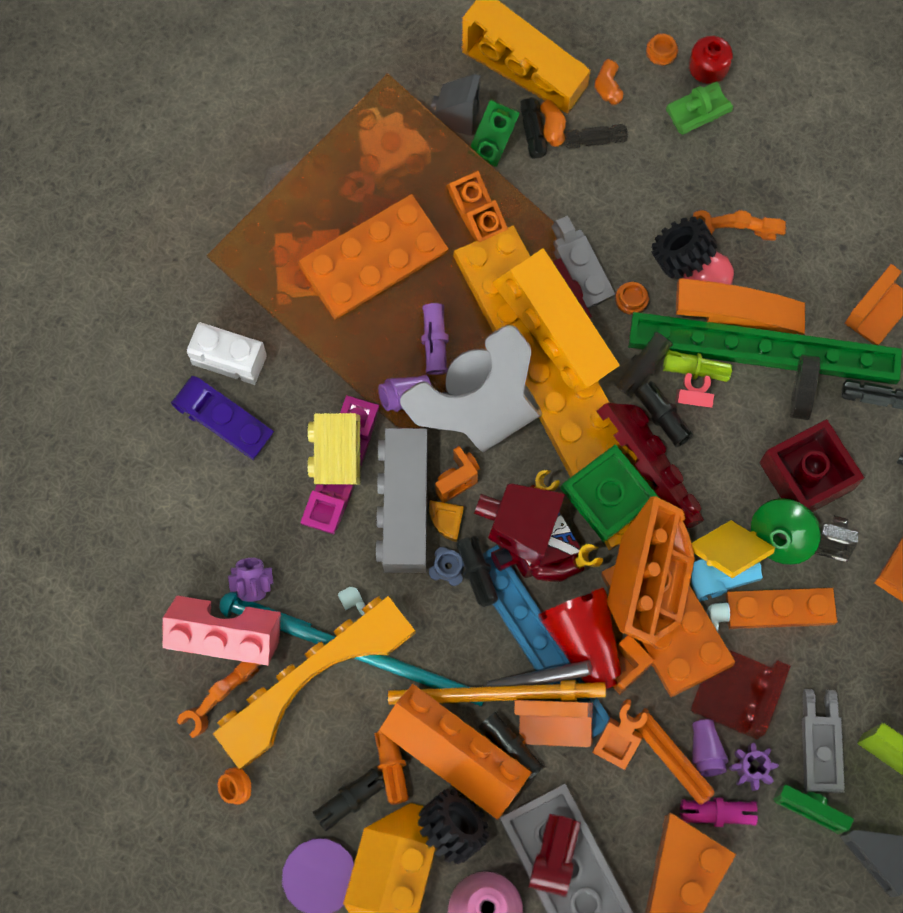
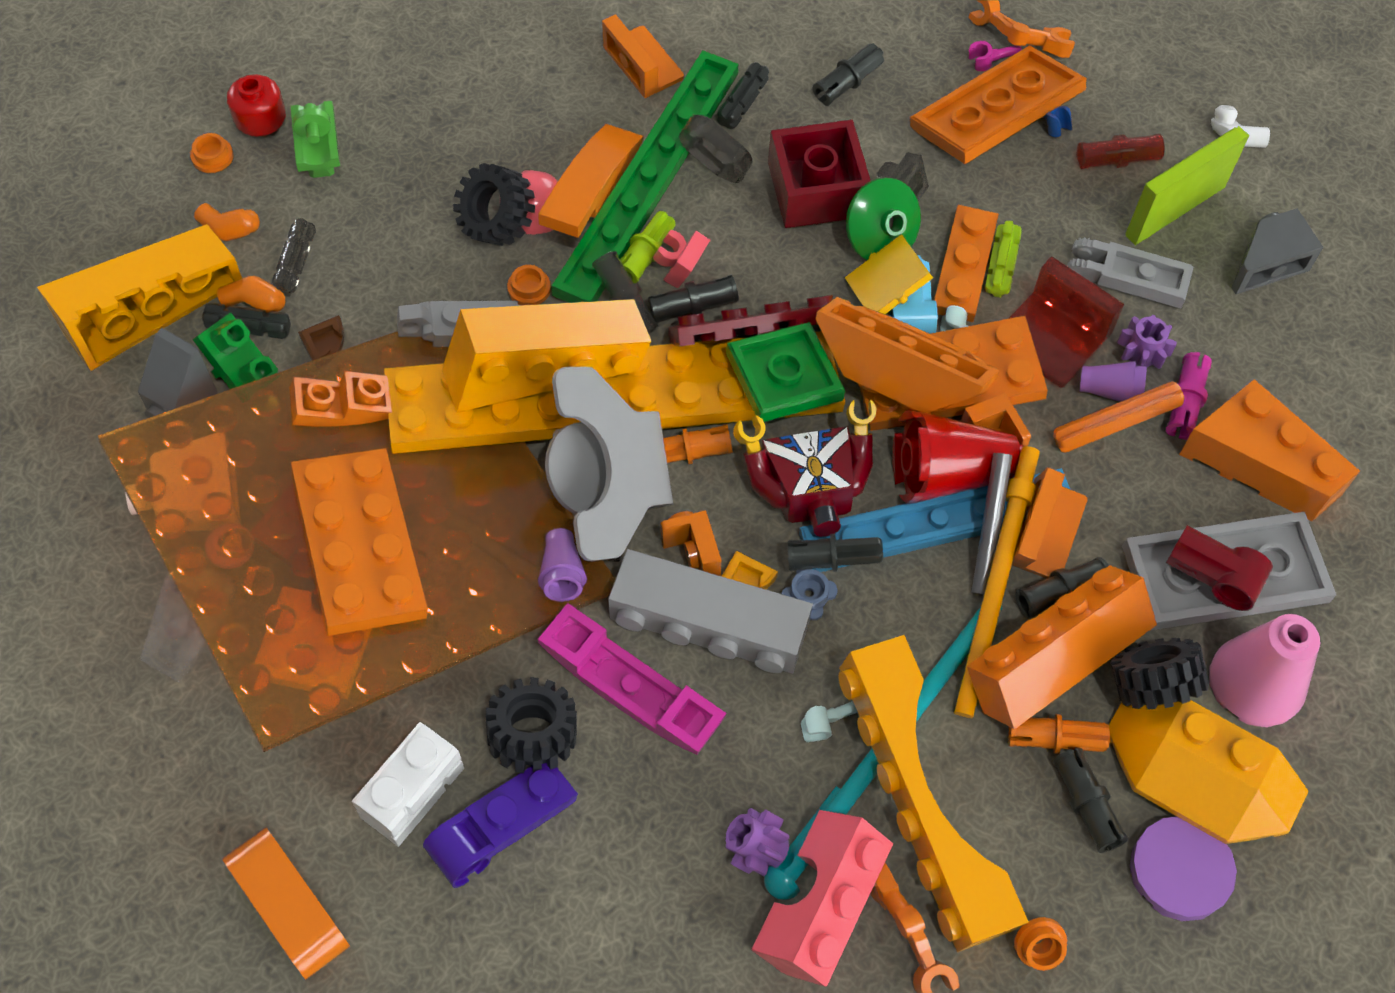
camera: 75 degrees left, 10 degrees down
light yellow brick [308,413,361,485] -> none
medium lavender pin [421,303,449,375] -> none
dark red torso [474,484,565,566] -> none
orange plate [592,699,648,770] -> none
orange piece [693,210,786,241] -> none
green plate [773,784,854,834] -> none
none -> orange beam [222,827,350,980]
none -> reddish brown tile [298,315,345,372]
none -> black tyre [485,677,577,774]
none -> orange axle [663,424,733,464]
none -> lime axle [985,220,1022,298]

